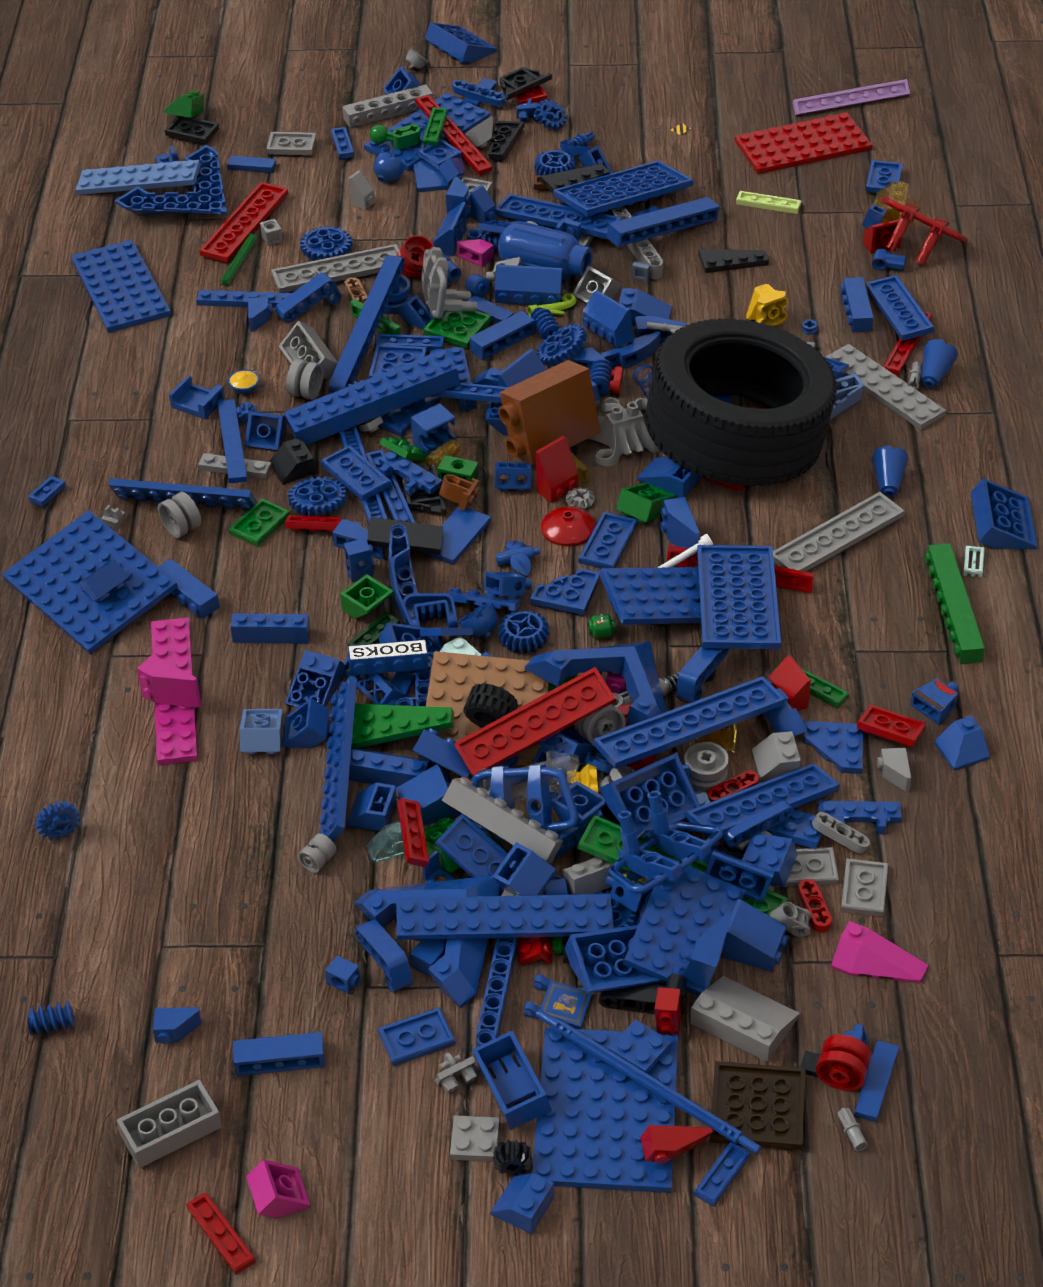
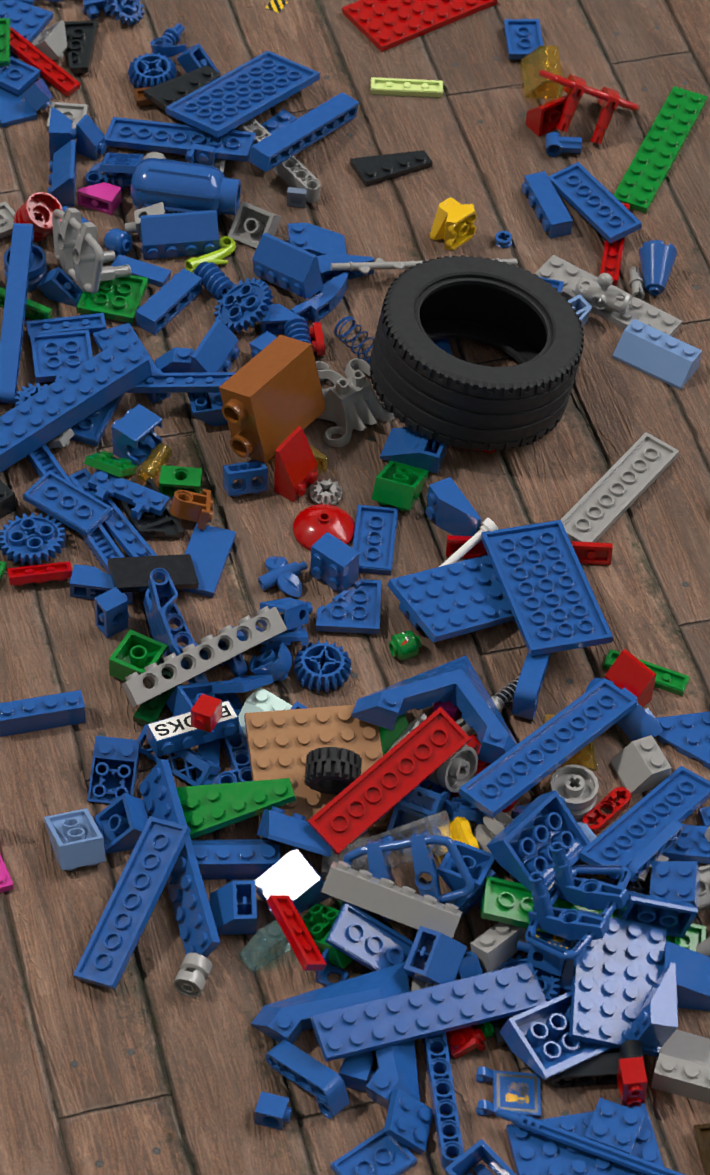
camera: 20 degrees left, 5 degrees up
blue brick [862,204,887,228] -> none
blue cone [872,446,908,497] -> none
none -> blue plate [73,816,191,990]
none -> light grey brick [121,606,287,708]
none -> red brick [190,694,222,733]
none -> blue brick [310,532,360,593]
none -> blue plate [384,1088,433,1154]
none -> light grey piece [574,273,632,314]
none -> medium blue slope [612,319,702,390]
none -> green plate [613,86,708,214]

